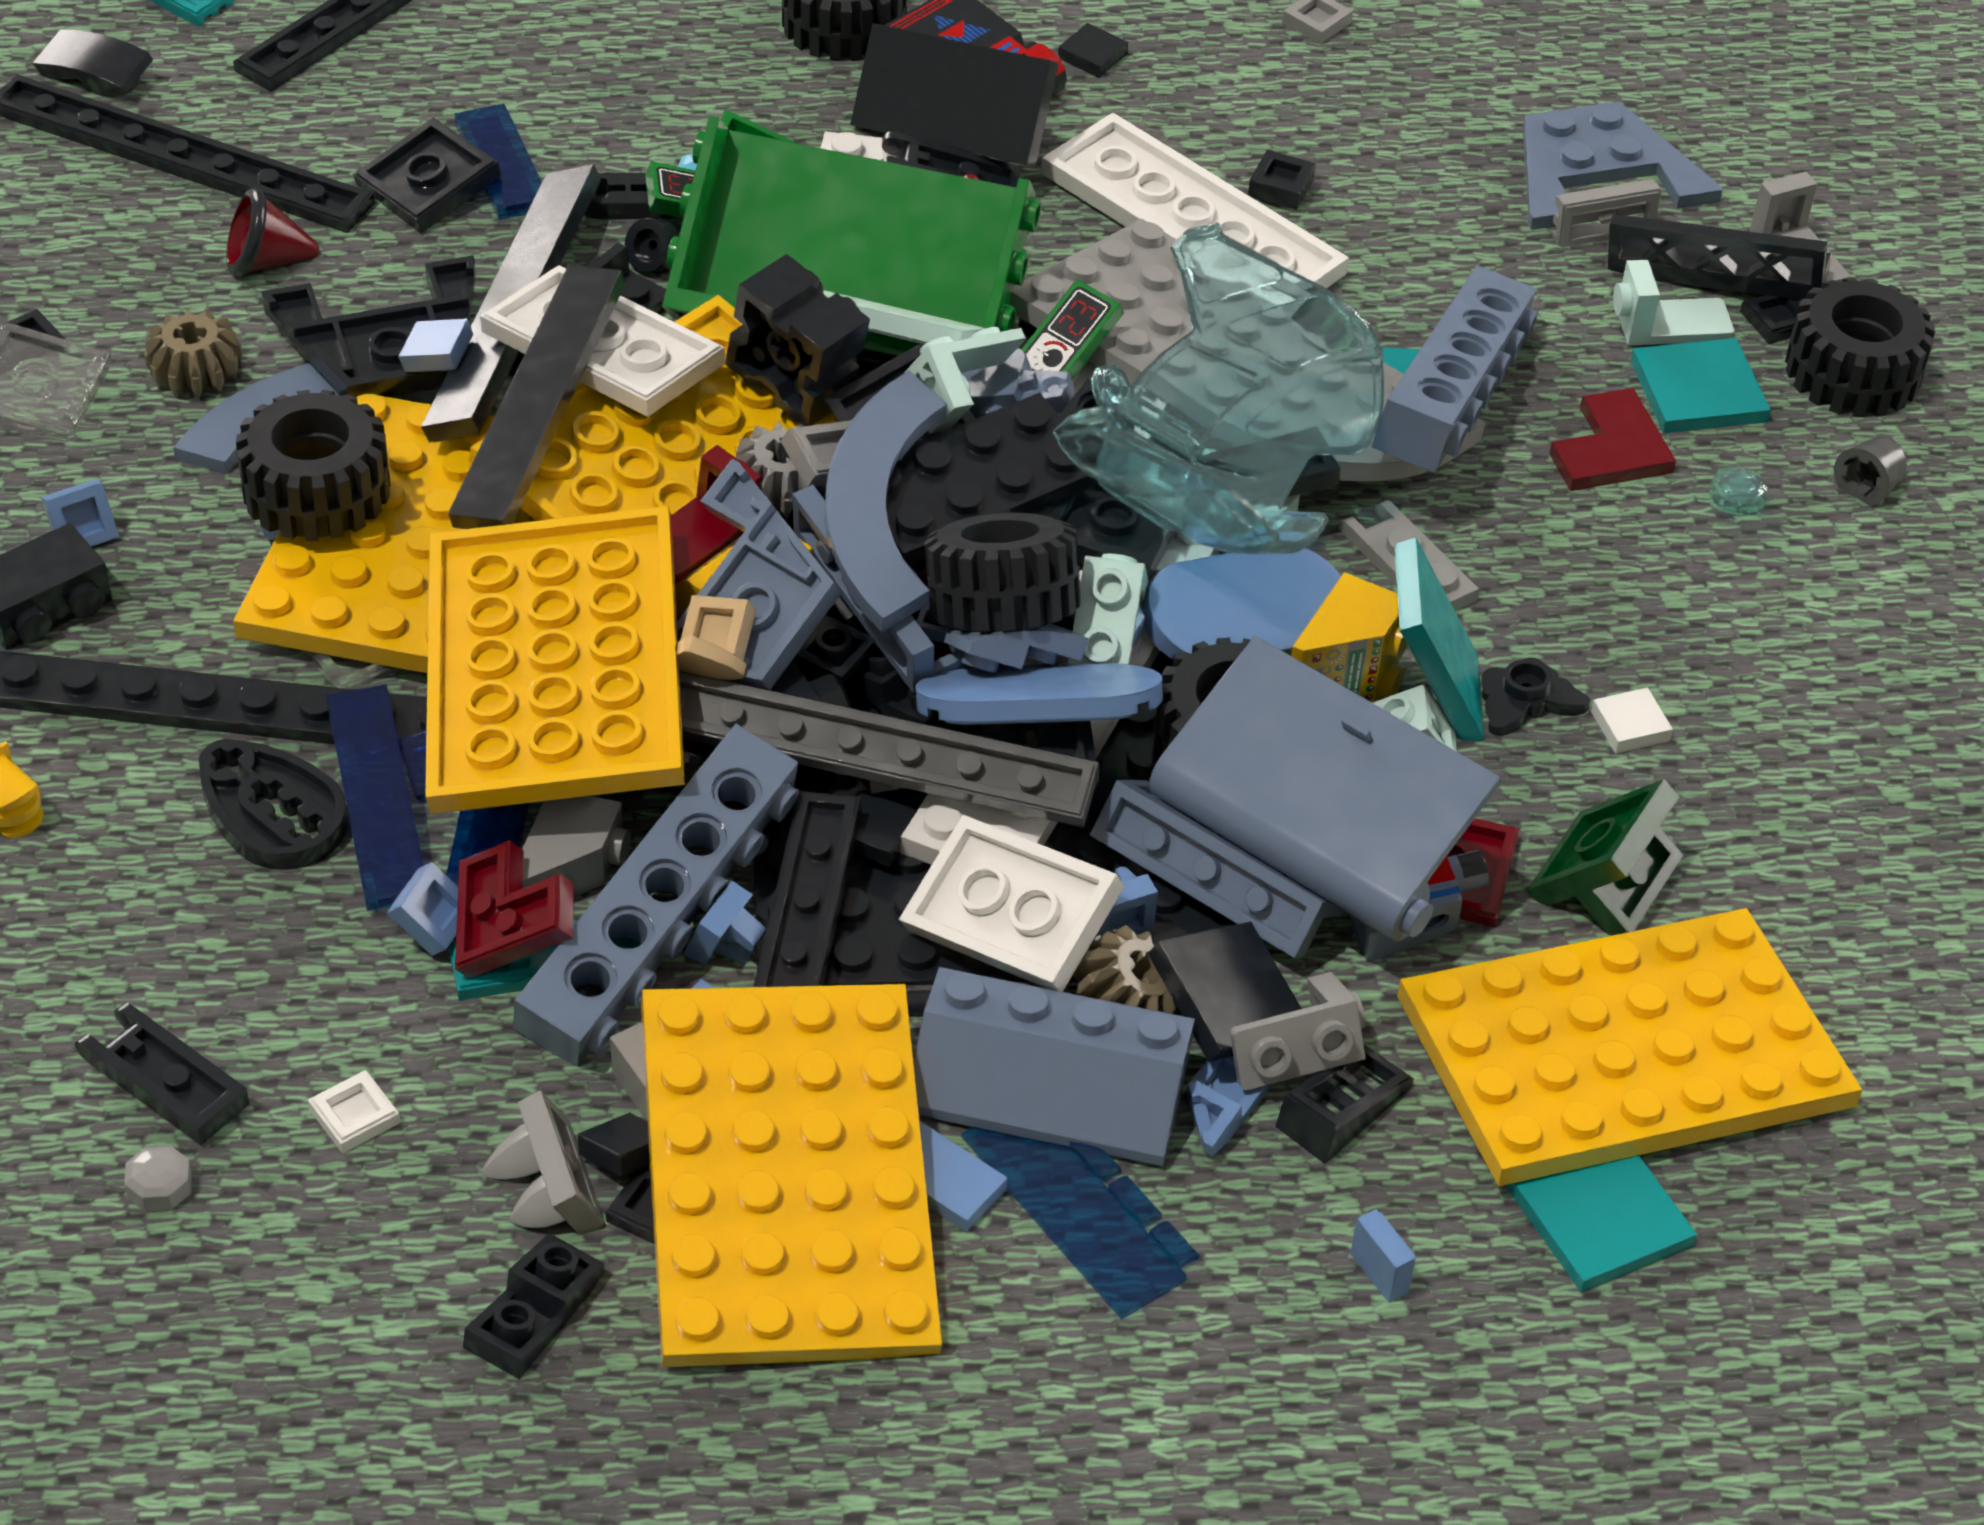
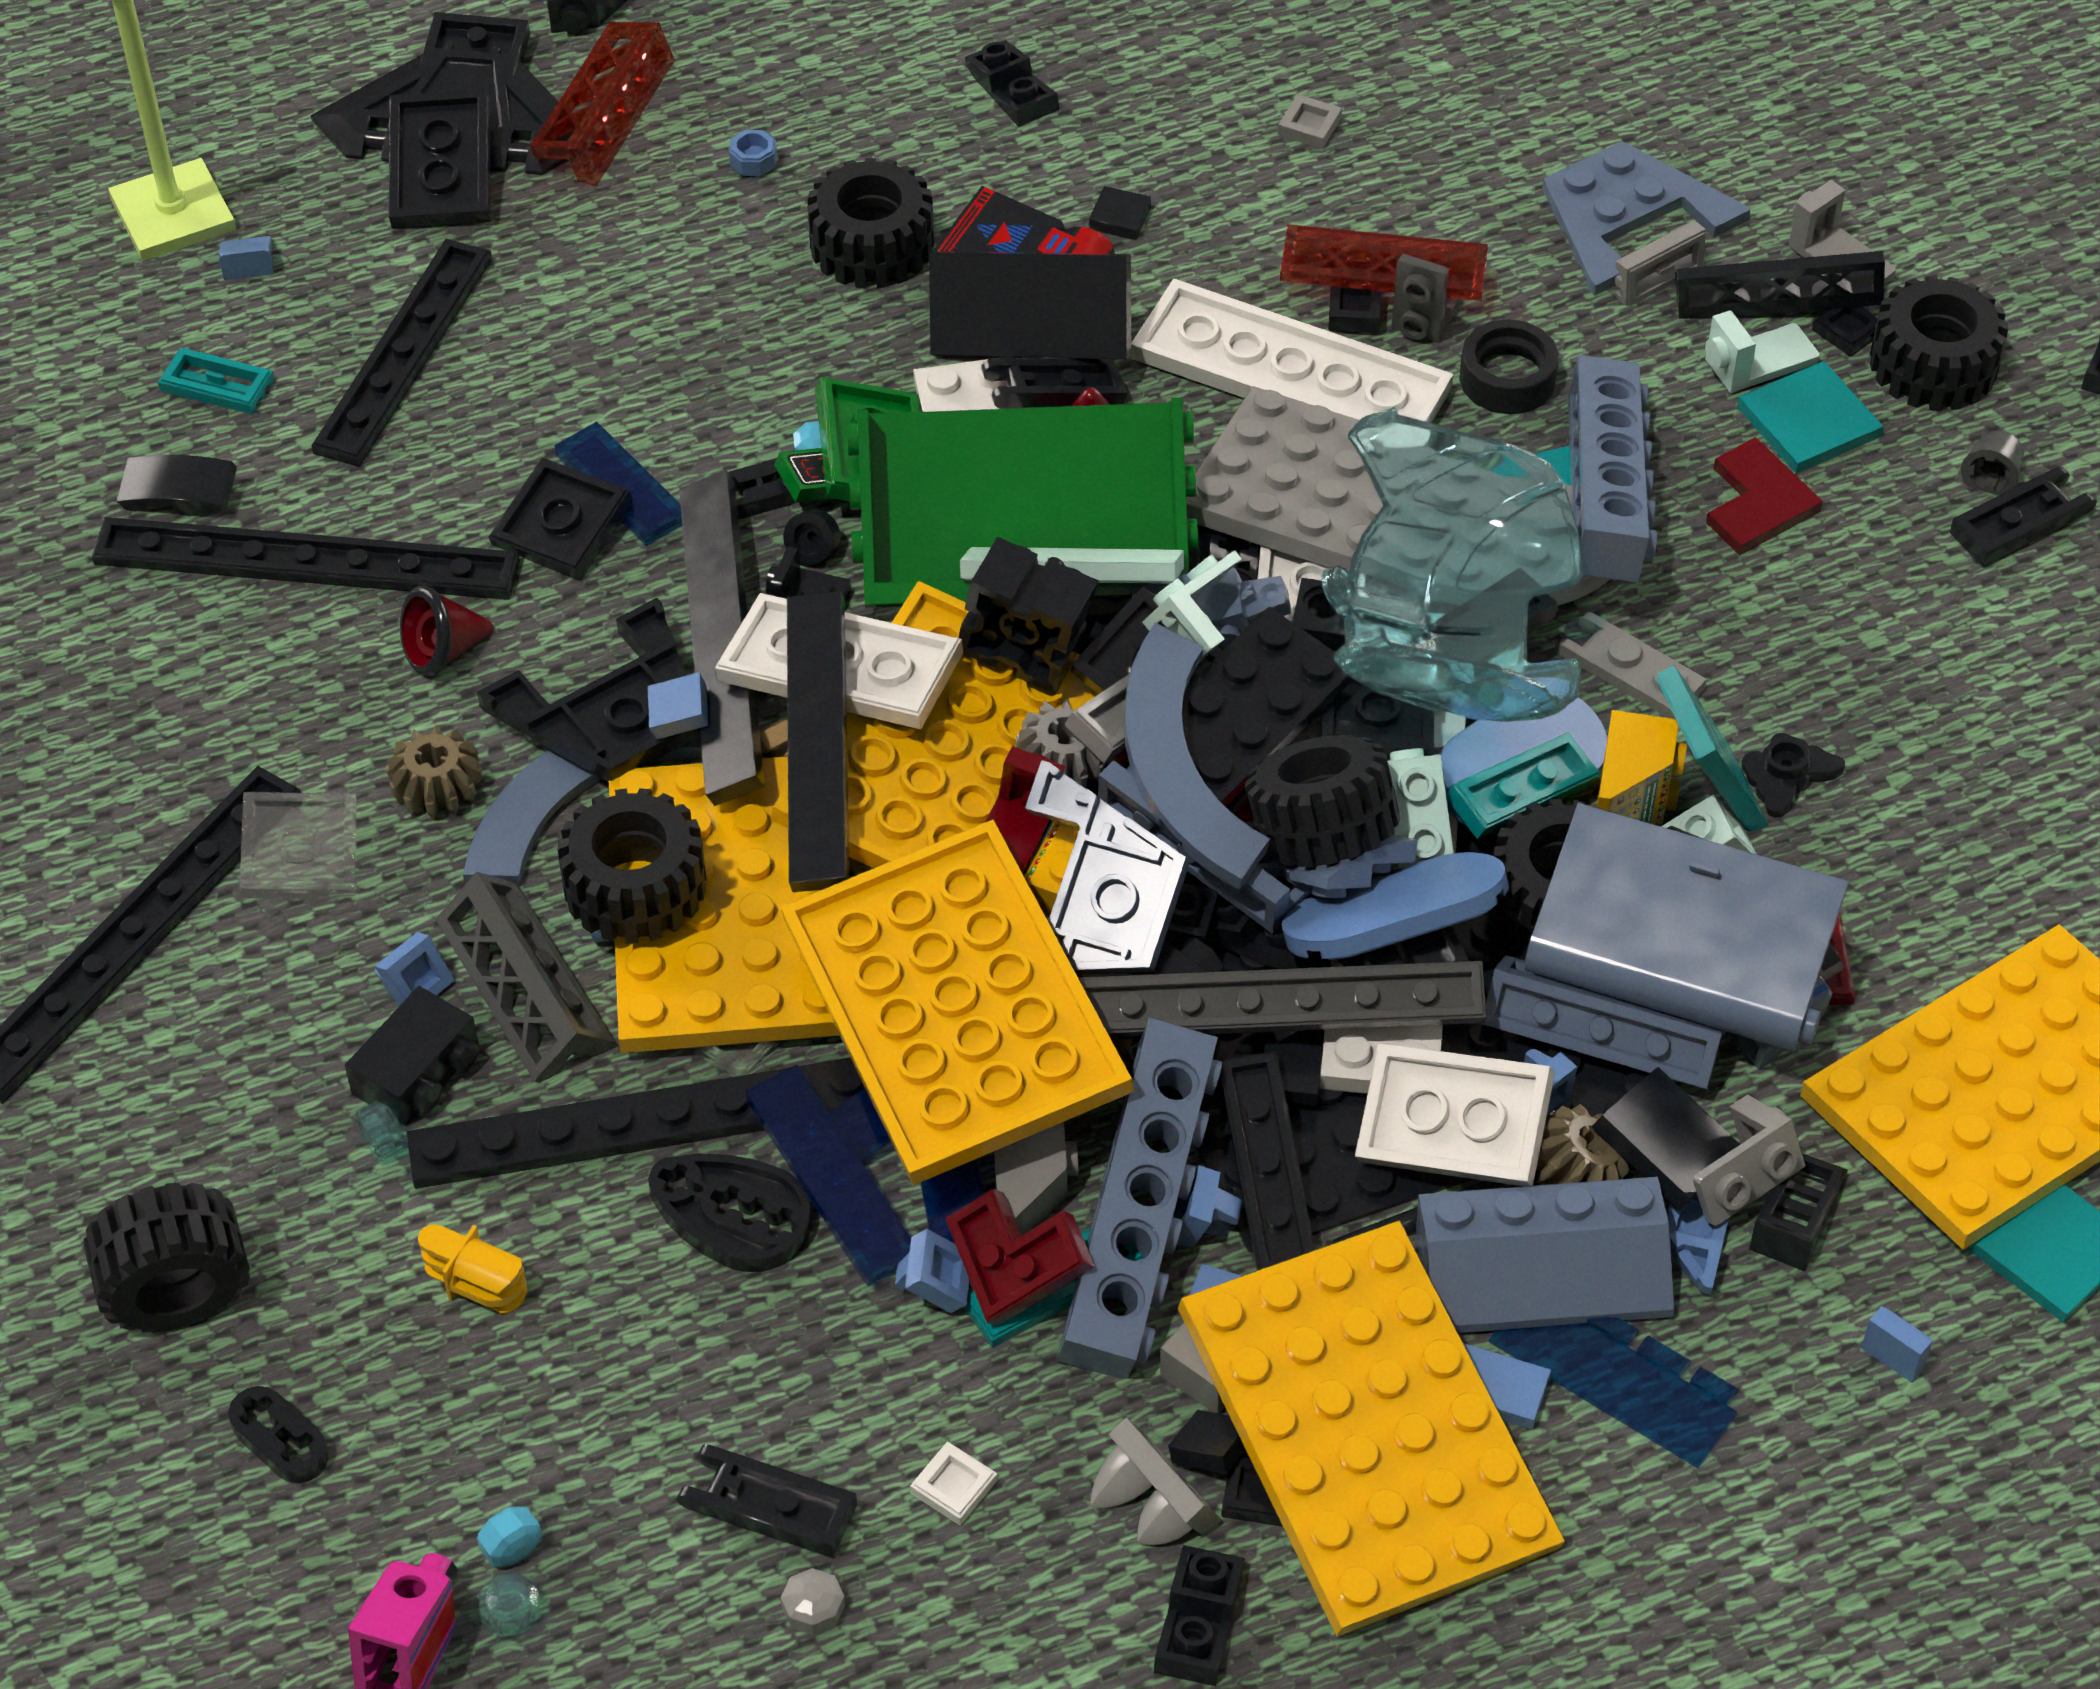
camera: 15 degrees left, 5 degrees up
tan tile [676,595,756,680] -> none
tile [1021,279,1124,380] -> none
dark green bracket [1526,779,1683,936] -> none
white tile [1591,687,1673,754] -> none
clear light blue tile [1708,465,1768,518] -> none
none -> dark grey fence [436,872,615,1082]
none -> clear red fence [1280,224,1488,301]
none -> dark grey bracket [1392,254,1462,343]
none -> teal tile [1446,732,1601,839]
none -> black tyre [1459,319,1559,415]
none -> black hinge [1950,466,2097,566]

